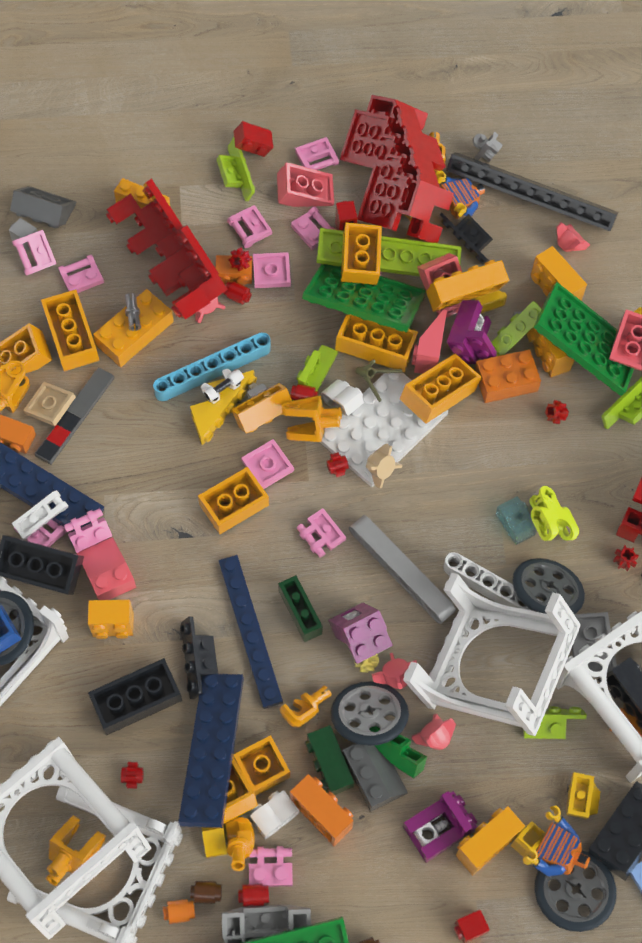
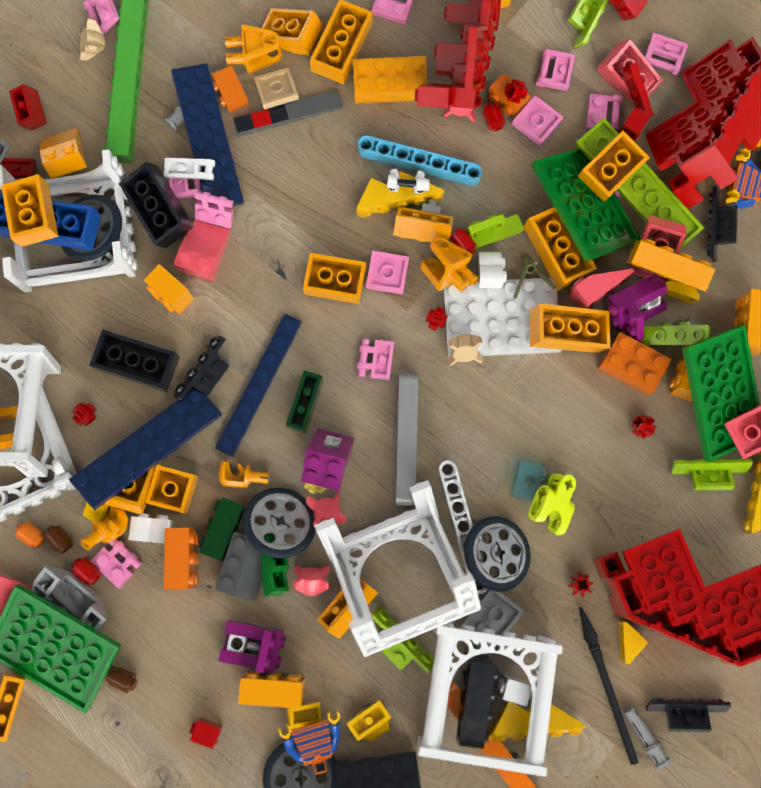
camera: 45 degrees right, 15 degrees up
flat silver pin [125,293,141,331] -> none
none -> light orange brick [317,575,378,639]
none -> red plate [622,62,654,118]

